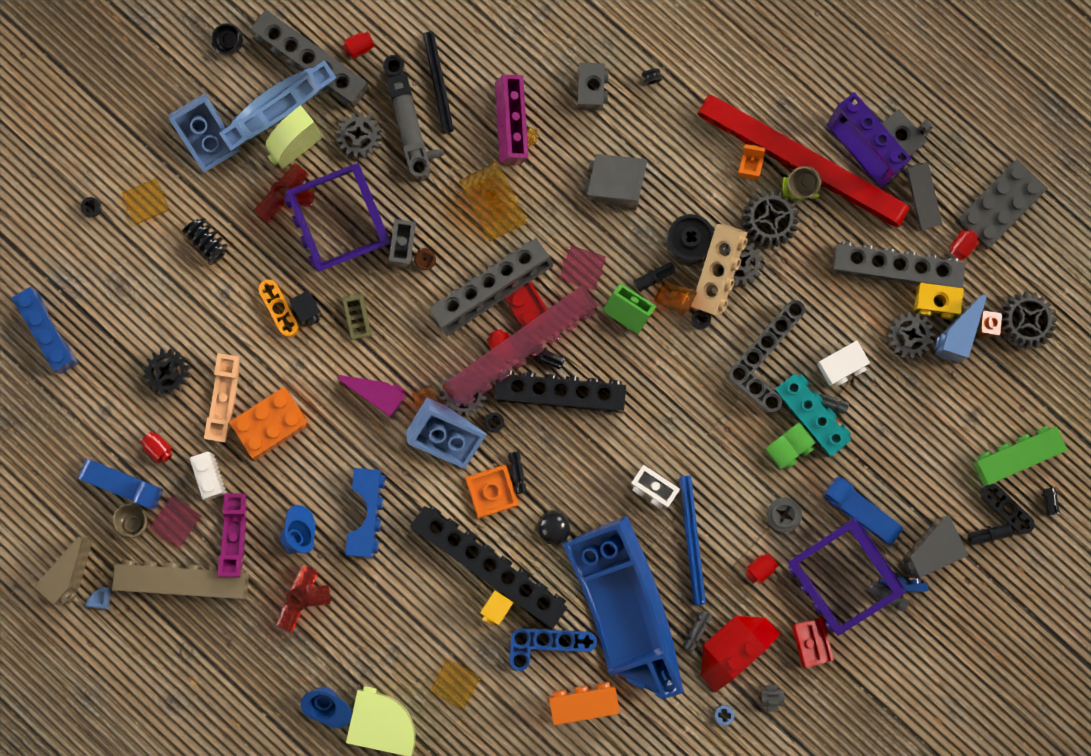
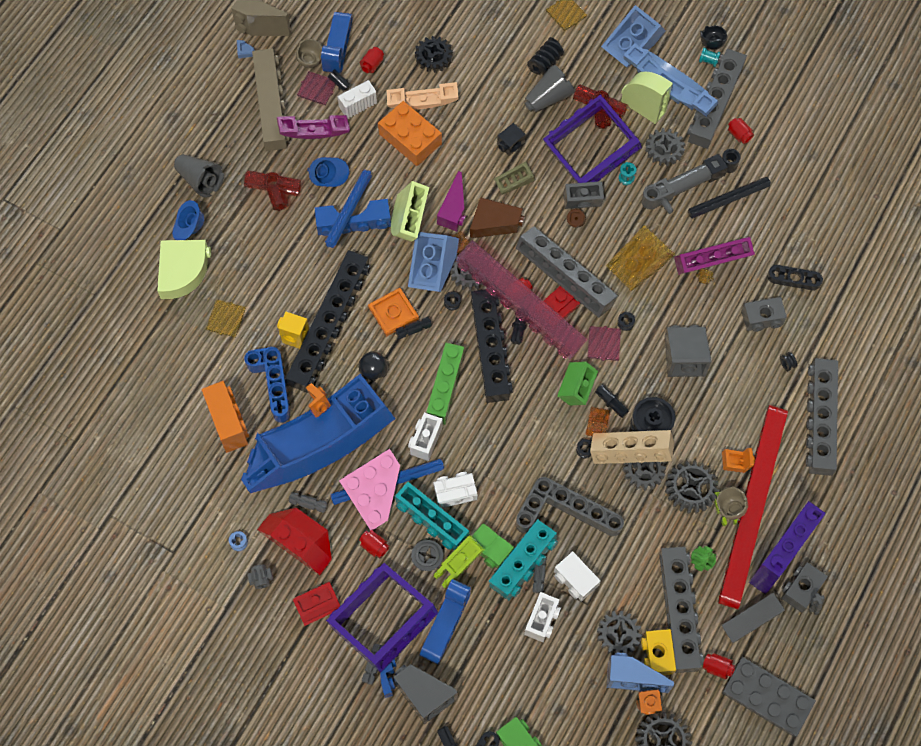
camera: 75 degrees right, 15 degrees down
light orange beam [259,280,299,337] -> none
none -> dark grey cone [174,154,224,197]
none -> orange bracket [306,383,331,418]
none -> blue axle [325,170,372,248]
none -> black pin [327,69,350,92]
none -> bright pink plate [339,449,400,531]
none -> yellowish green brick [391,181,429,242]
none -> teal brick [395,482,469,550]
none -> bright green brick [426,343,464,425]
none -> white brick [433,472,478,508]
none -> lime hinge [434,535,484,588]
none -> reddish brown slope [470,197,525,238]
none -> dark grey cone [524,65,575,112]
none -> white brick [524,592,561,642]
none -> black bush [617,312,635,331]
none -> teal bush [618,162,636,185]
none -> bright green gear [691,546,716,572]
none -> teal bush [699,47,721,68]
none -> black beam [767,265,823,291]
none -> dark grey brick [806,358,838,476]

